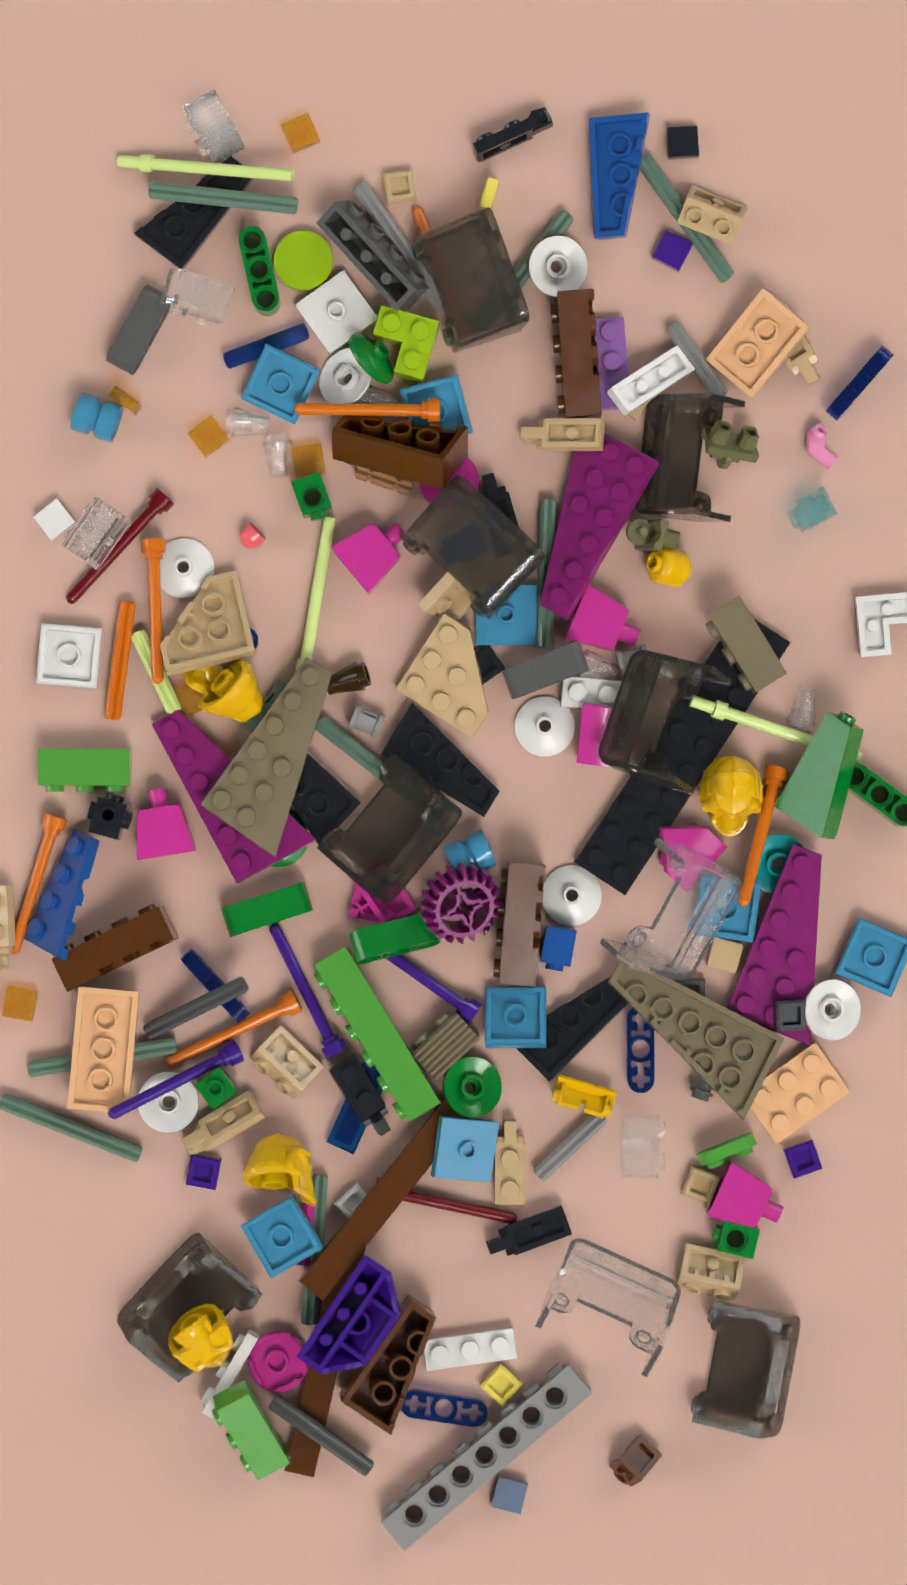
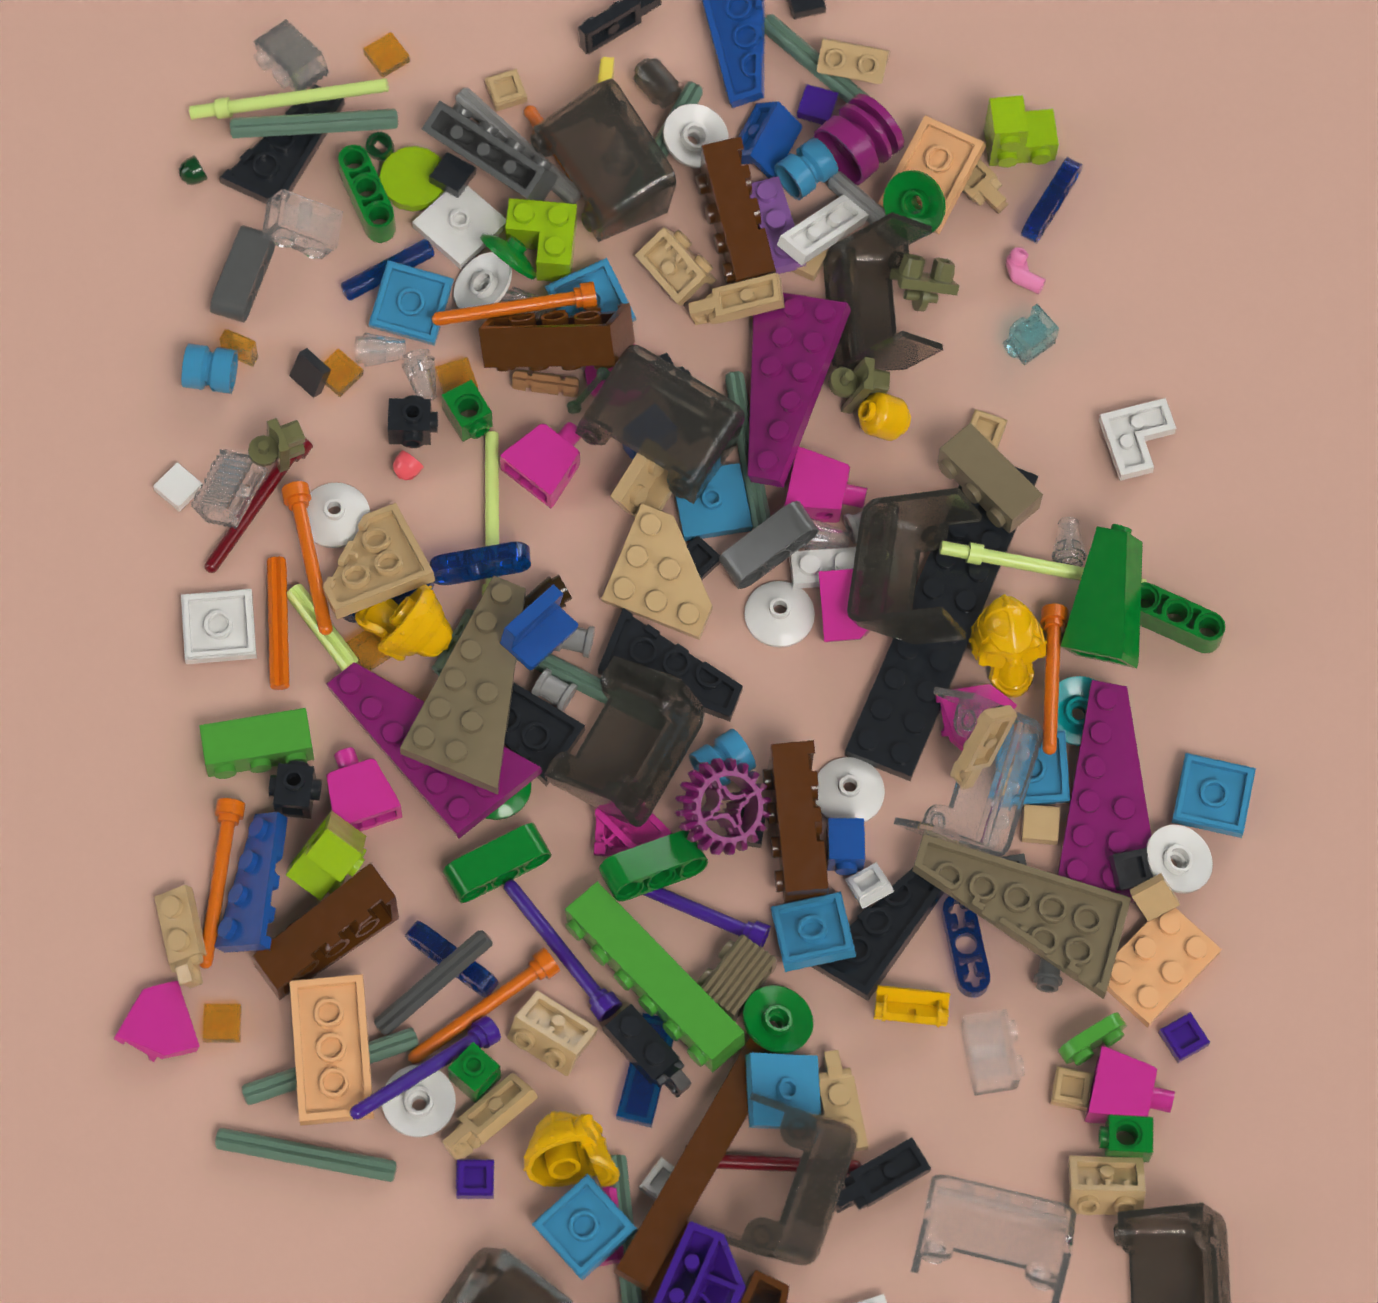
camera: 15 degrees left, 20 degrees down
light grey axle [533,1115,607,1181] -> none
none -> dark green hinge [179,155,208,185]
none -> olive hips [248,418,305,472]
none -> lime brick [286,810,367,901]
none -> black tile [289,348,331,398]
none -> dark green hinge [366,132,394,161]
none -> black brick [388,395,438,448]
none -> black tile [429,152,476,198]
none -> clear blue beam [430,542,531,586]
none -> blue panel [500,584,578,670]
none -> light grey bush [531,668,578,712]
none -> hinge [567,367,610,414]
none -> clear smoke brick [633,58,682,108]
none -> tan bracket [635,227,716,306]
none -> clear smoke windscreen [707,1092,858,1266]
none -> blue panel [739,101,802,178]
none -> dark azure wheel [774,137,838,200]
none -> magenta wheel [814,93,904,185]
none -> white tile [845,862,894,909]
none -> green dish [883,170,946,238]
none -> tan hinge [950,705,1017,790]
none -> tan tile [970,409,1008,449]
none -> lime brick [984,95,1059,168]
none -> tan tile [1130,873,1180,922]

